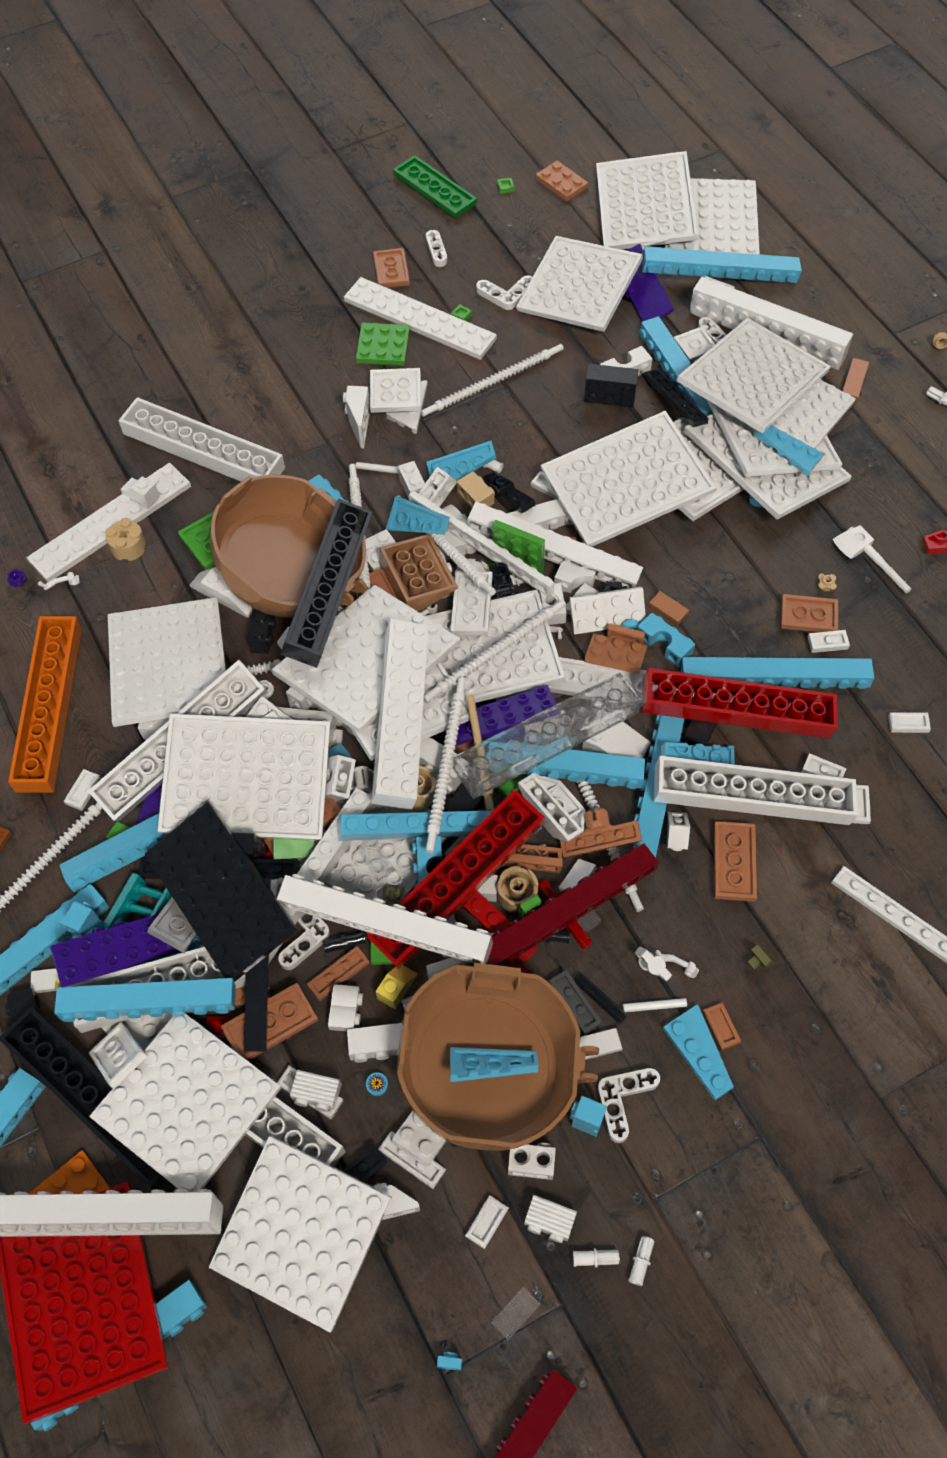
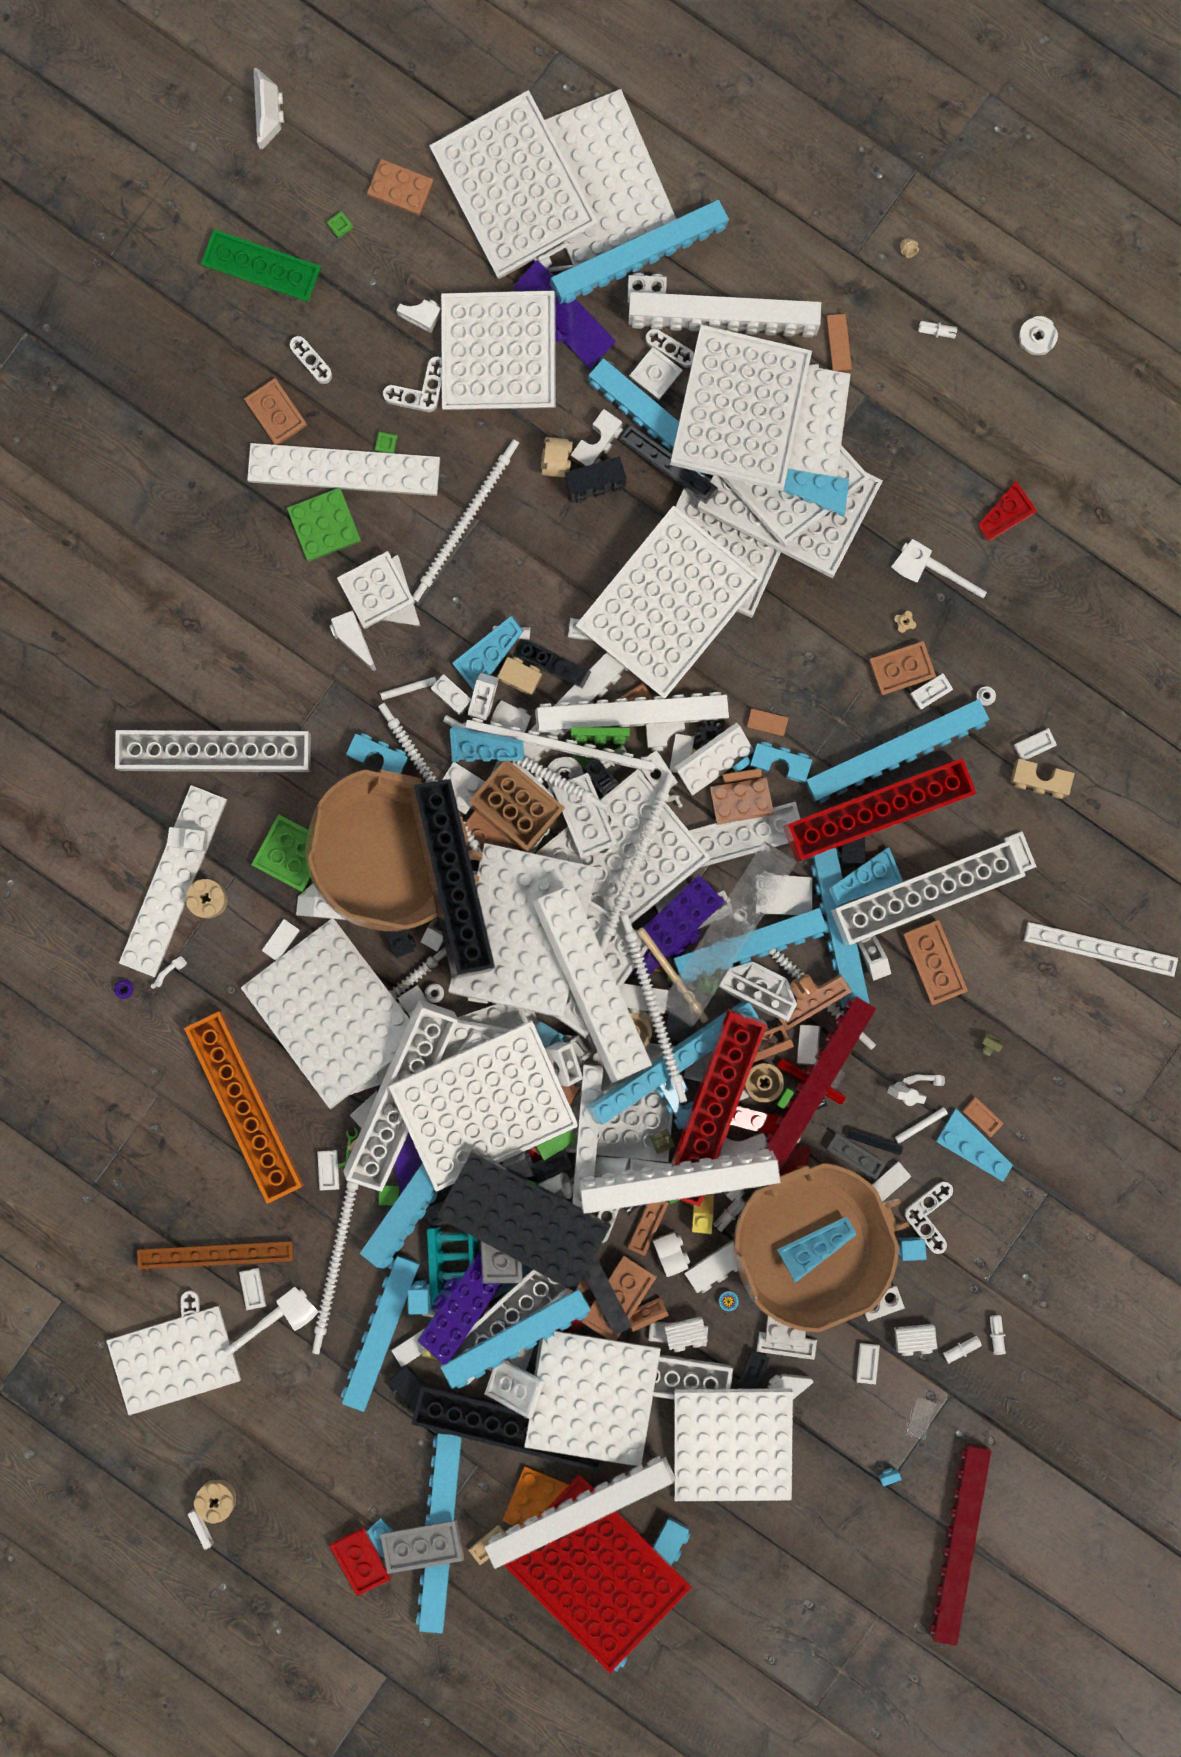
camera: 30 degrees left, 25 degrees up
white plate [801,753,847,778] -> none
none -> white wedge [254,68,284,149]
none -> white tile [262,919,300,960]
none -> white arch [397,300,441,333]
none -> tan brick [541,437,572,478]
none -> nougat plate [629,1297,669,1332]
none -> white plate [976,687,996,706]
none -> tan arch [1010,759,1075,799]

